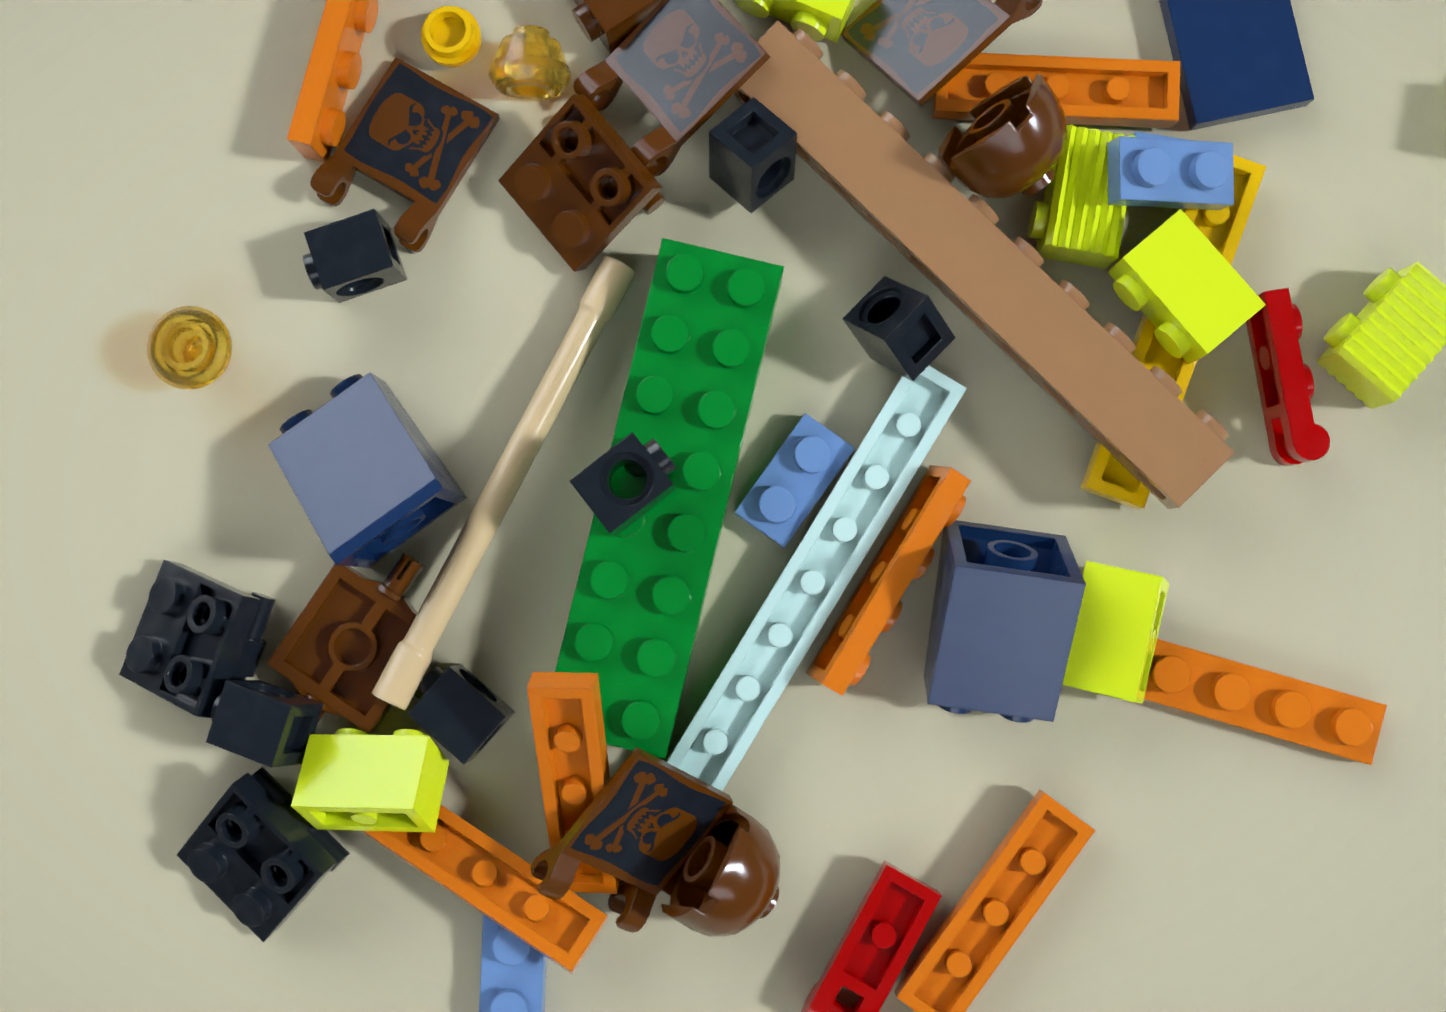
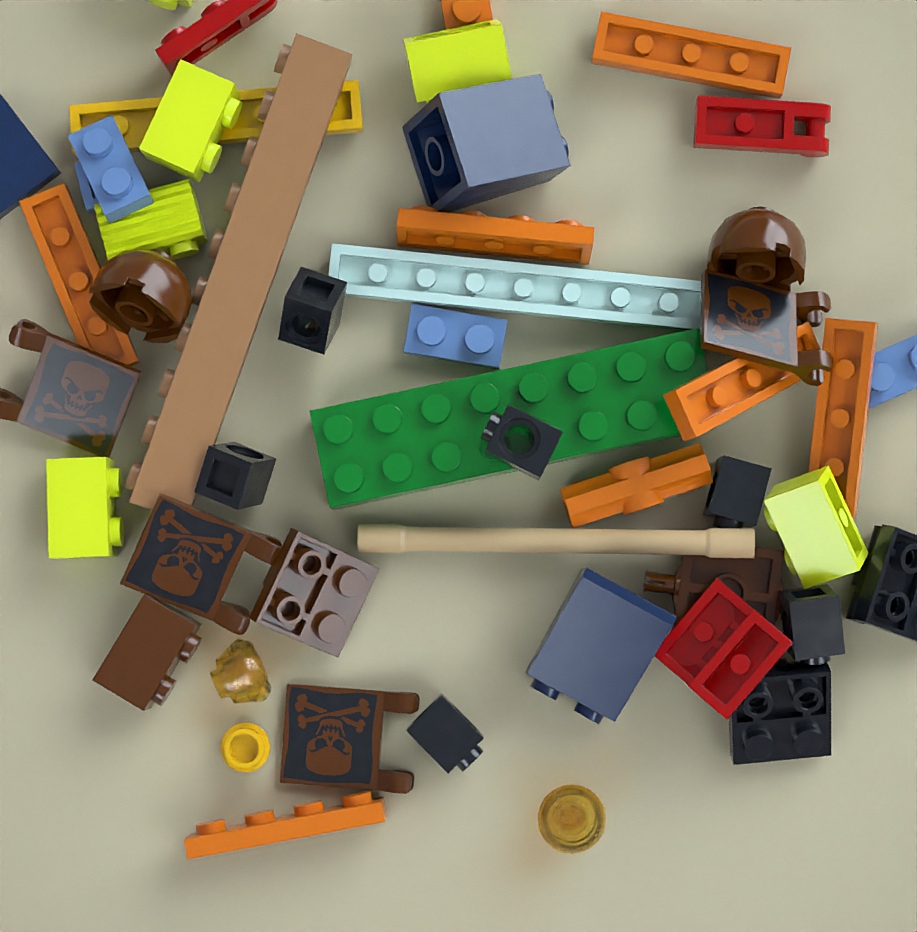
camera: 120 degrees left, 0 degrees up
none -> orange piece [559,443,713,529]
none -> red slope [655,578,794,720]

